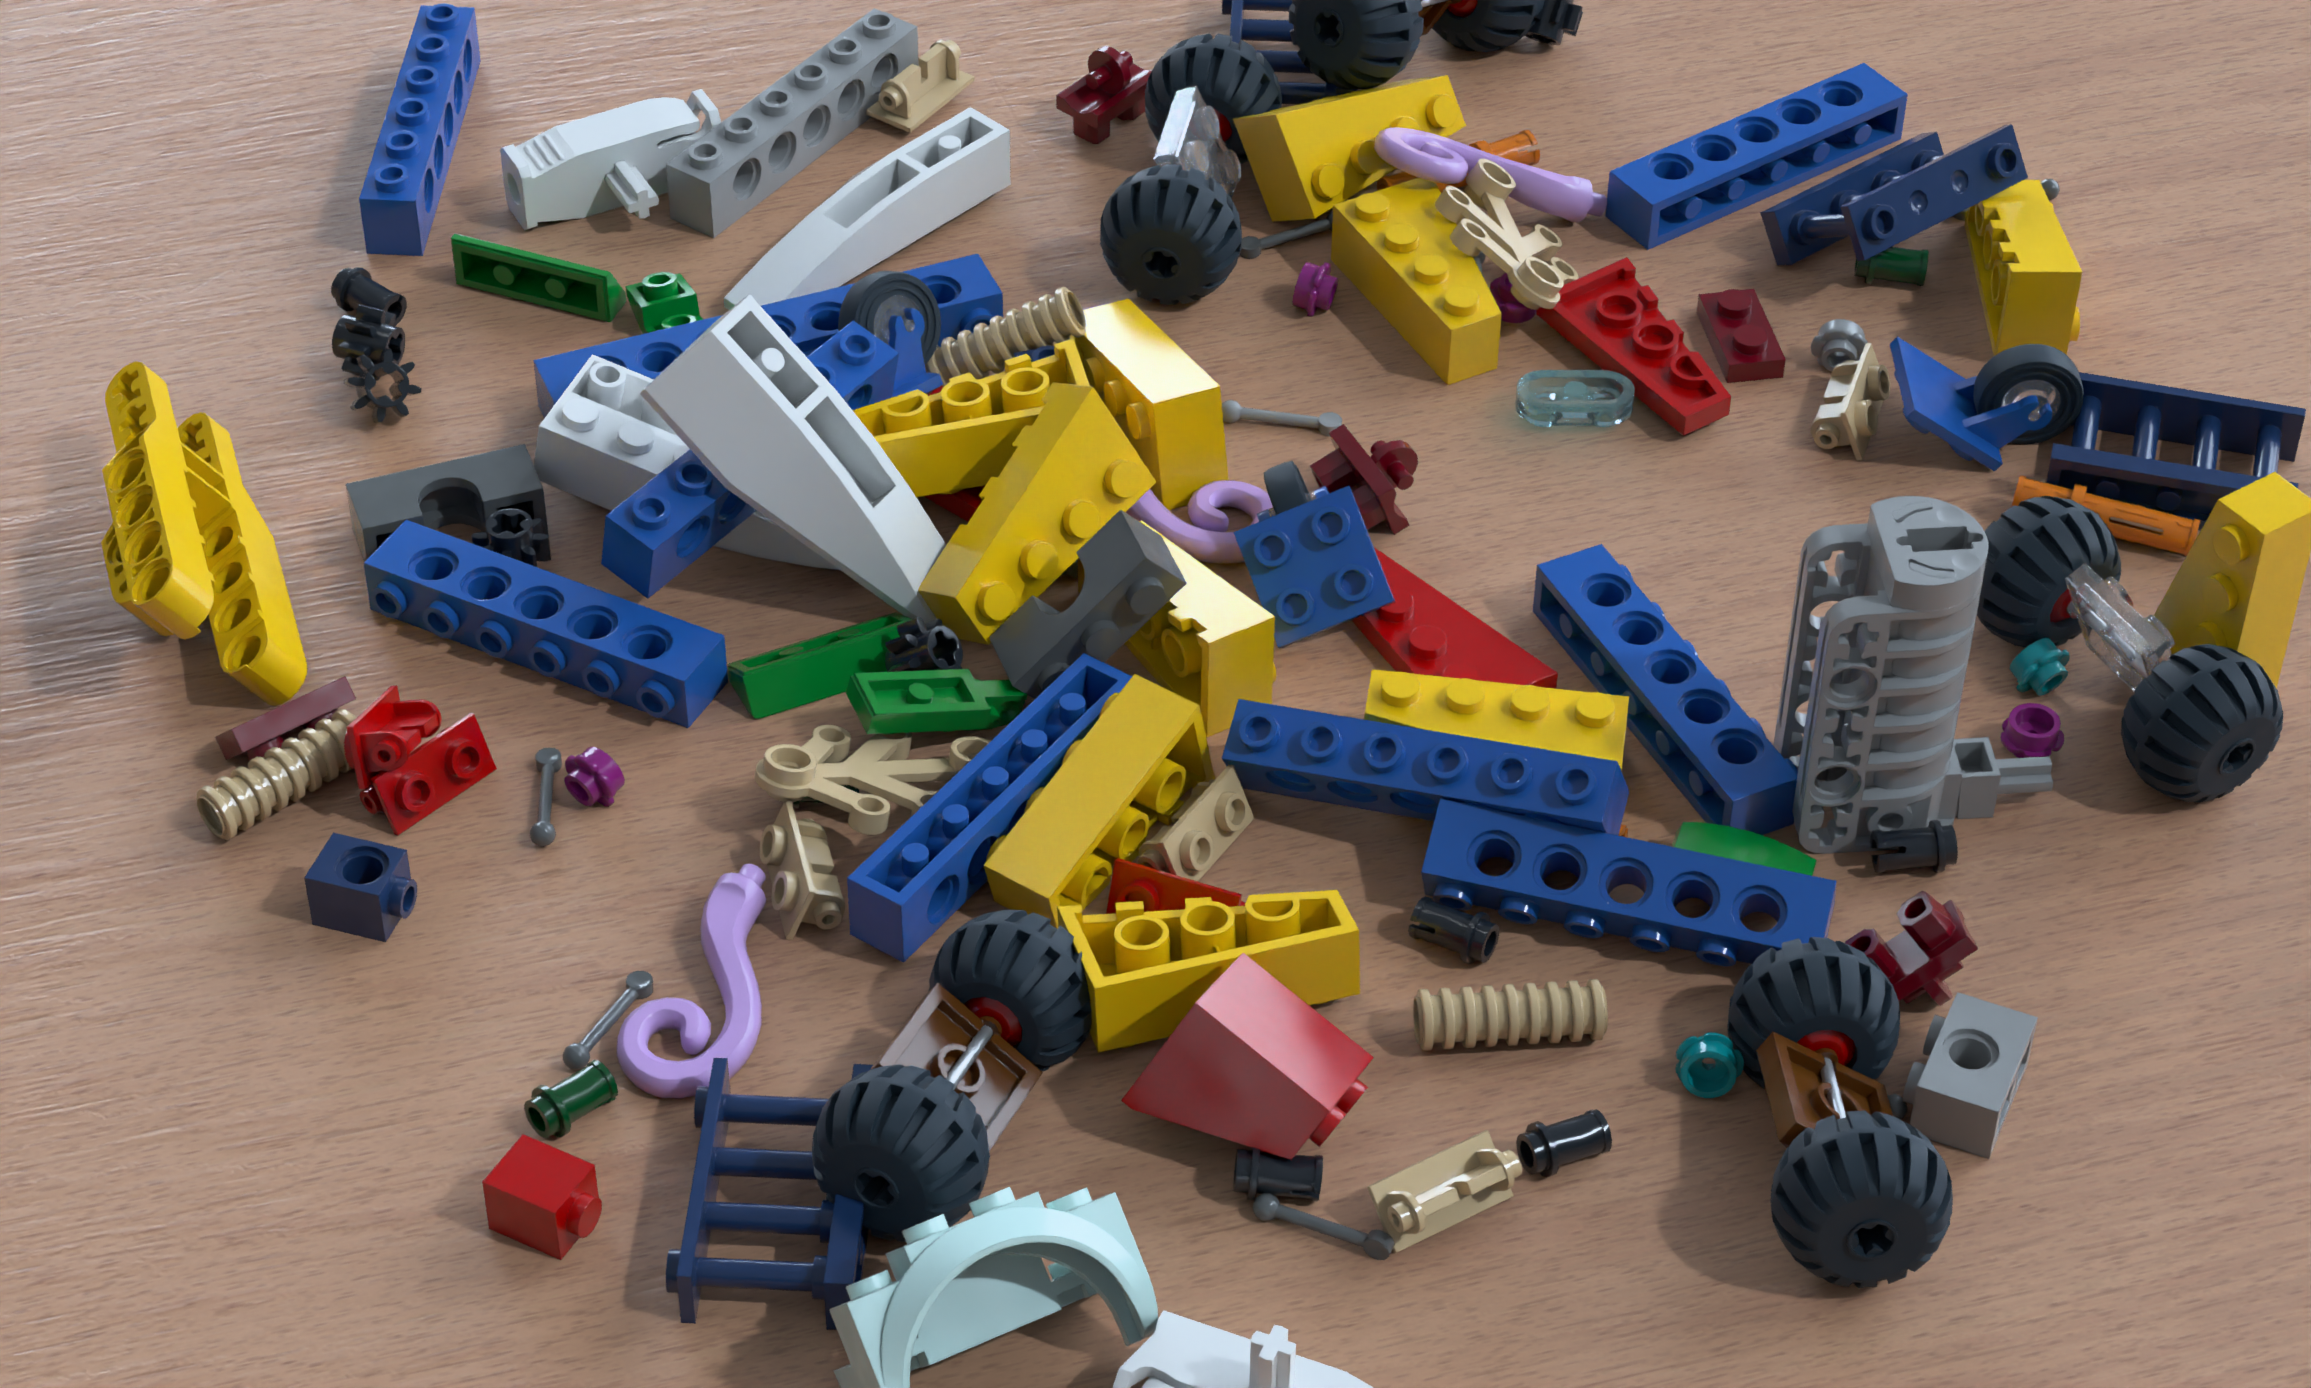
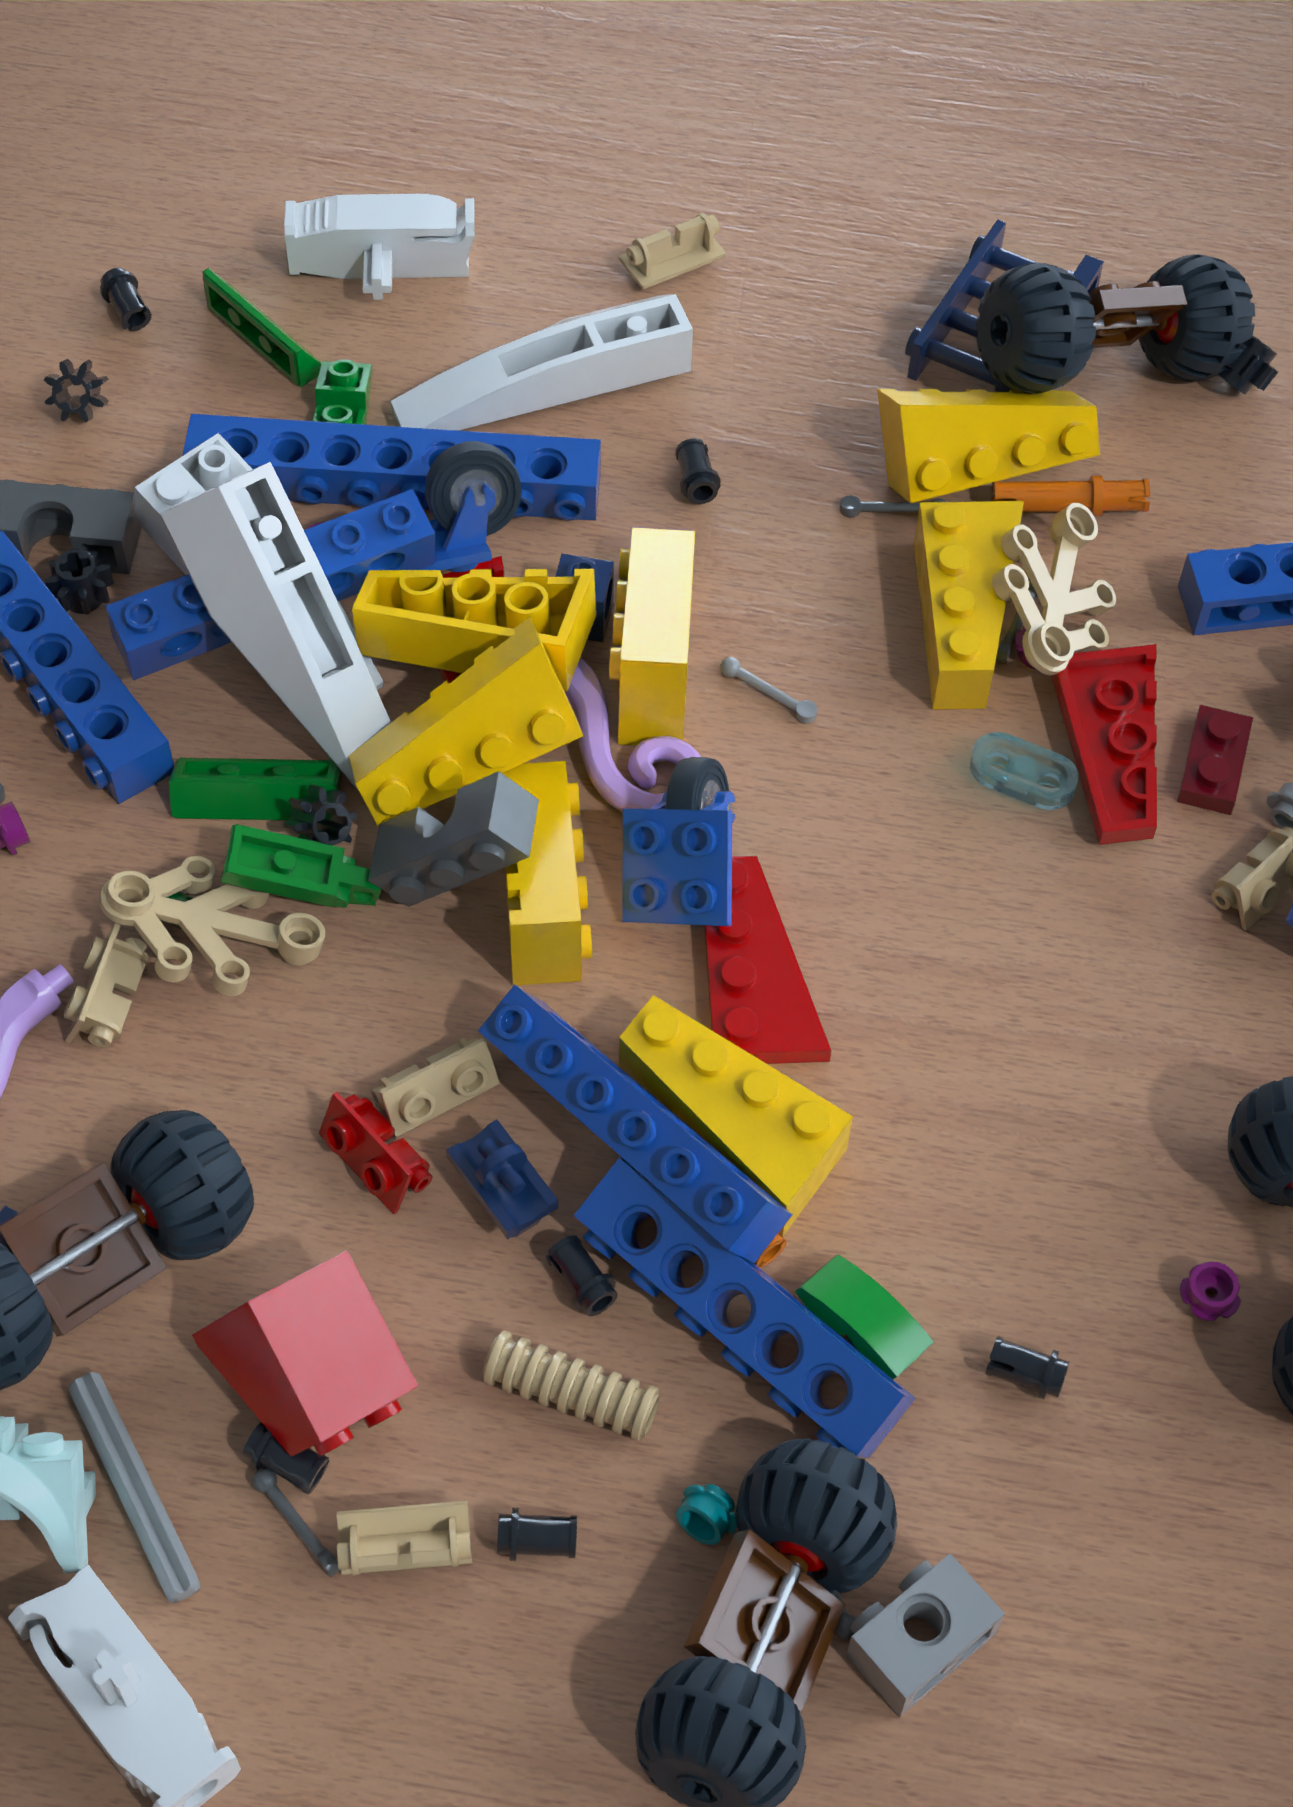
camera: 25 degrees right, 15 degrees up
black gear [332,304,405,381] -> none
blue brick [359,3,481,256] -> none
light grey brick [666,8,919,238] -> none
blue brick [847,653,1132,963] -> none
tan piece [926,287,1087,387] -> none
yellow wedge [984,674,1215,929] -> none
dark red hips [1056,46,1153,144] -> none
yellow wedge [1057,890,1360,1052] -> none
black plate [1100,34,1282,305] -> none
magenta plate [1292,262,1338,317] -> none
dark red hips [1310,424,1418,535] -> none
lavender plant [1374,127,1607,223] -> none
blue brick [1533,544,1798,835] -> none
light grey piece [1773,496,2053,854] -> none
dark red hips [1845,891,1978,1006] -> none
teal plate [2009,638,2070,696] -> none
none -> light grey axle [69,1372,200,1603]
none -> dark blue hips [446,1119,558,1240]
none -> black pin [675,438,721,504]

